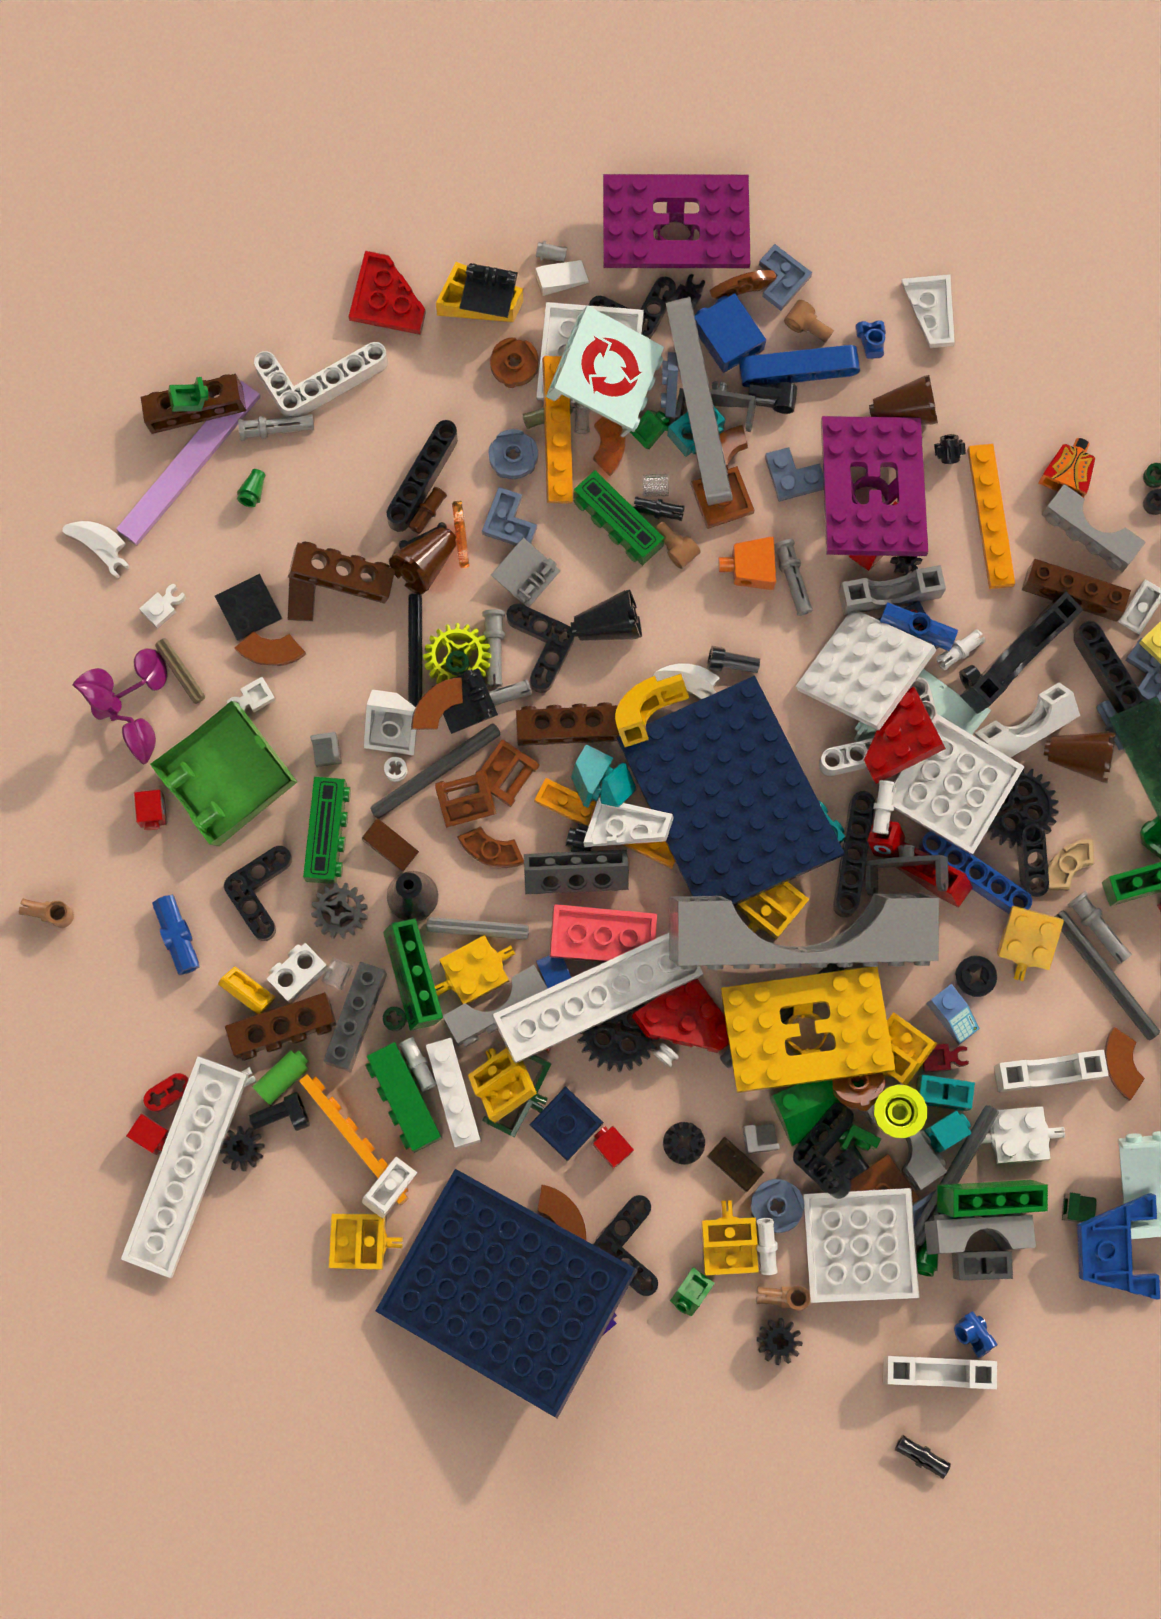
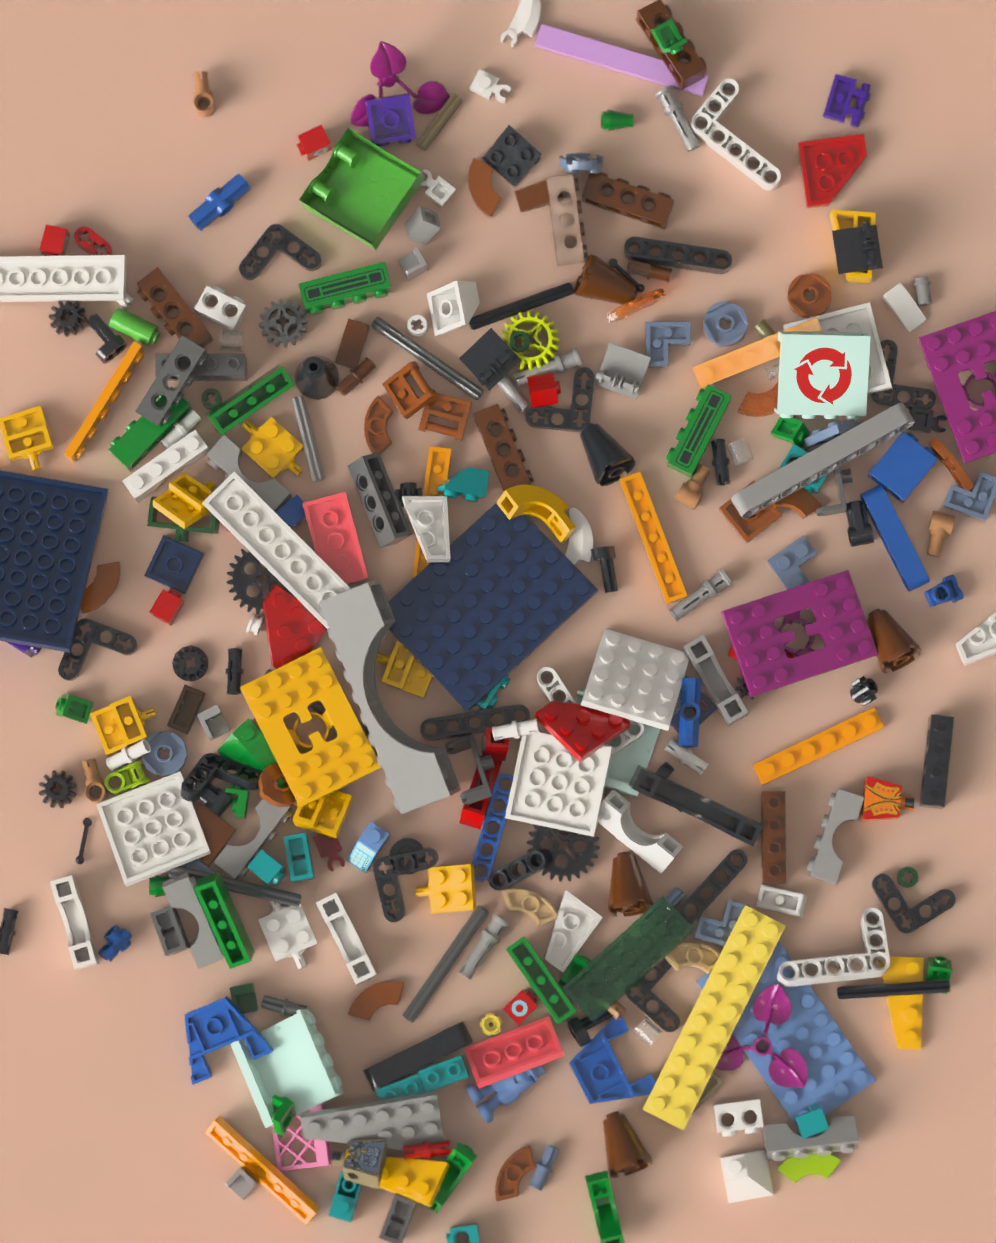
camera: 80 degrees right, 5 degrees up
yellow plate [218,967,275,1014] -> none
white slope [362,1157,417,1218] -> none
dark orange tile [411,678,463,730] -> none
teal slope [600,762,636,807] -> none
orange torso [718,537,776,590] -> none
neon yellow piece [874,1085,927,1138] -> none
none -> black hinge [75,818,92,864]
none -> lime piece [105,761,150,795]
none -> dark grey brick [135,335,208,427]
none -> black pin [225,648,243,695]
none -> dark grey axle [261,995,307,1016]
none -> reddish brown axle [336,357,376,396]
none -> dark purple plate [365,93,416,147]
none -> black beam [373,847,438,922]
none -> light grey panel [405,206,441,245]
none -> red brick [527,372,561,408]
none -> white wing [544,890,603,972]
none -> sand blue plate [559,153,604,174]
none -> reddish brown brick [581,172,674,230]
none -> light orange plate [619,472,688,605]
none -> dark purple plate [823,74,871,127]
none -> black brick [919,714,954,809]

